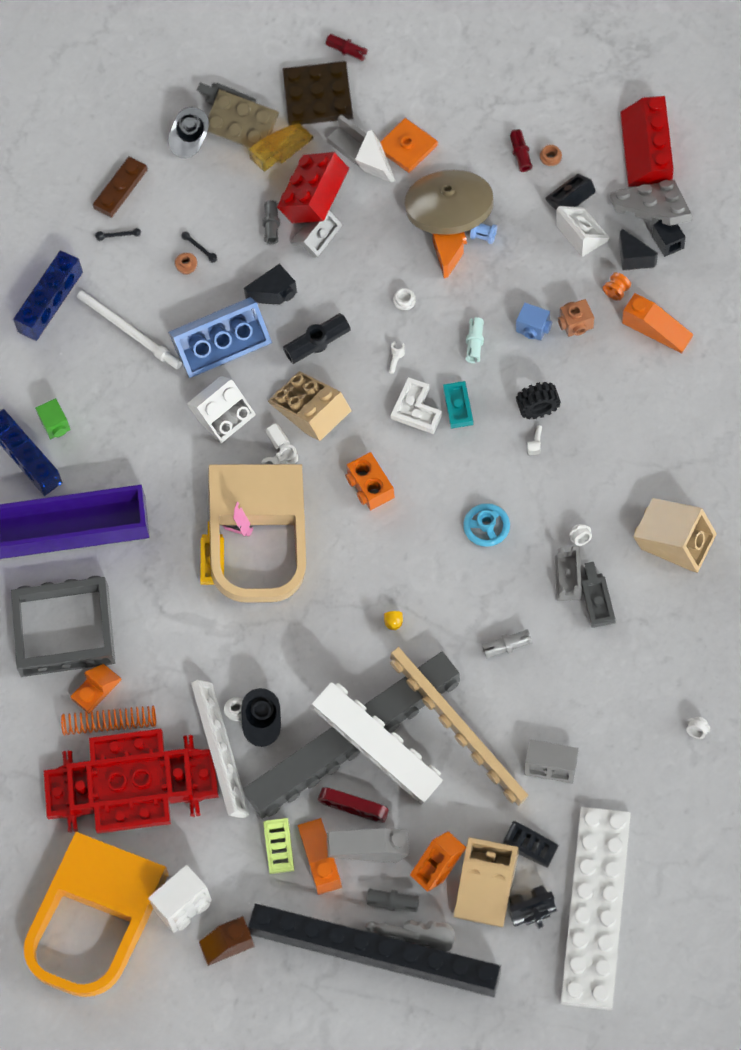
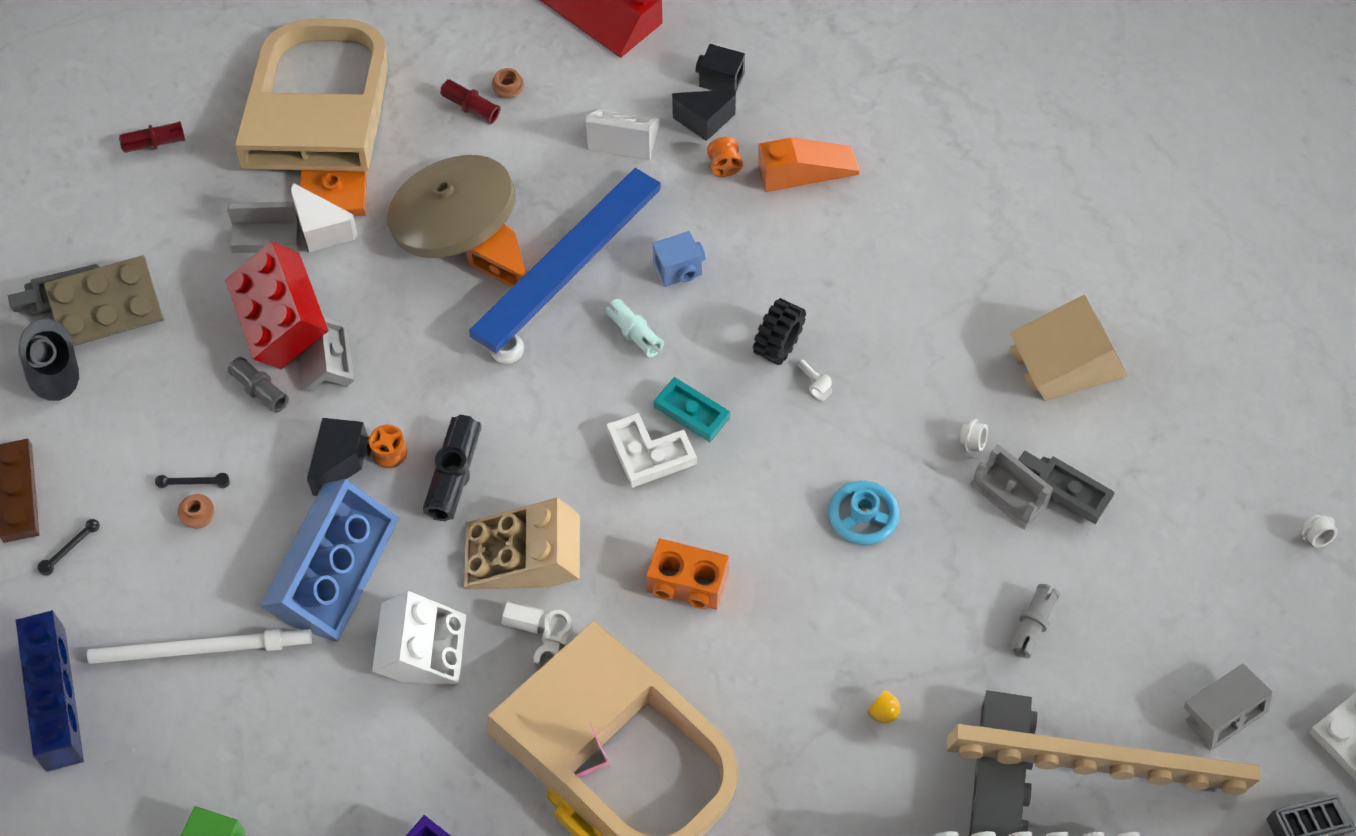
camera: 50 degrees left, 5 degrees down
clear yellow slope [248,123,314,172] -> none
dark brown plate [283,61,353,126] -> none
white hand [389,341,405,374] -> none
light blue bush [470,223,497,244] -> none
black slope [545,173,596,211] -> none
nougat brick [558,299,594,337] -> none
light grey plate [610,180,692,226] -> none
none -> tan window [235,19,388,171]
none -> orange wheel [369,424,407,468]
none -> blue tile [469,168,661,354]

